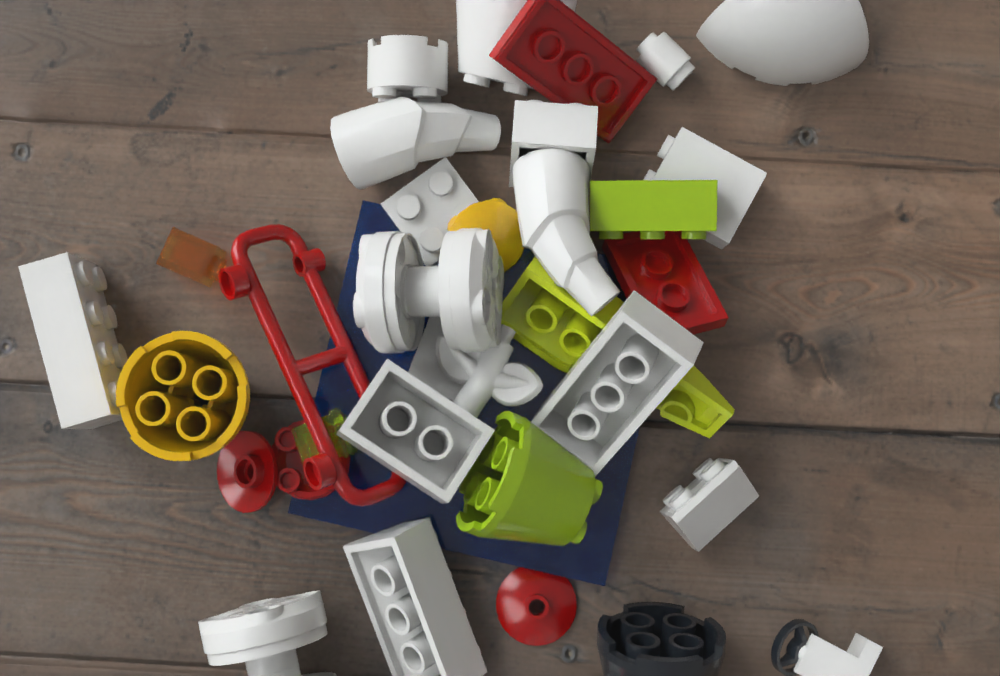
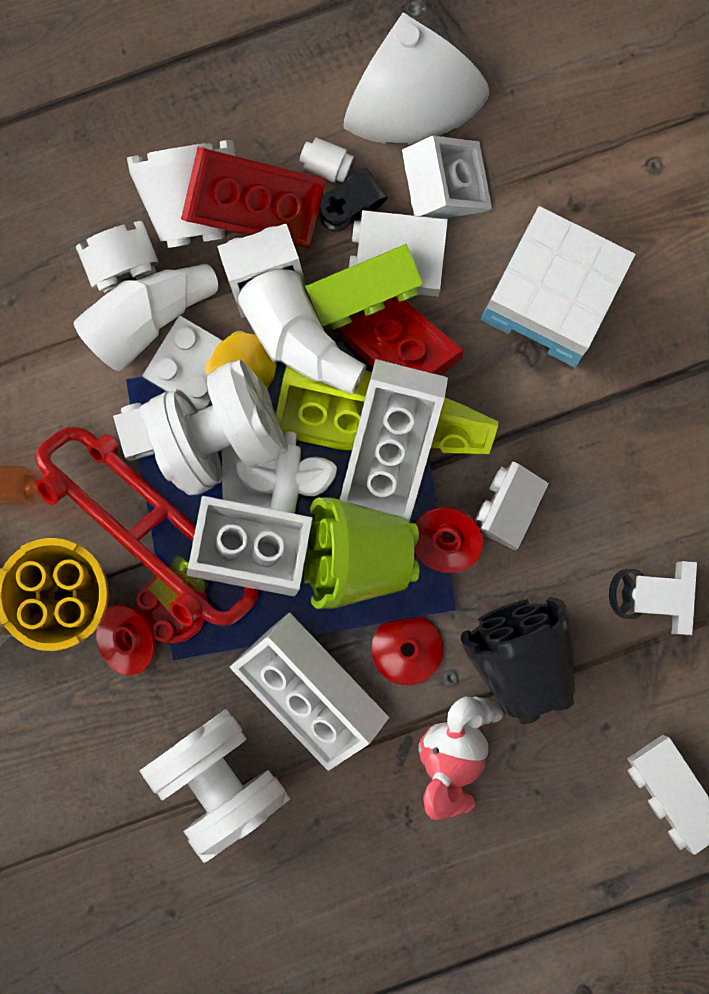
camera: 20 degrees left, 0 degrees up
none -> white brick [113,403,155,461]
none -> black piece [320,168,388,231]
none -> white slope [402,136,492,219]
none -> red dish [414,507,483,573]
none -> white piece [480,206,636,368]

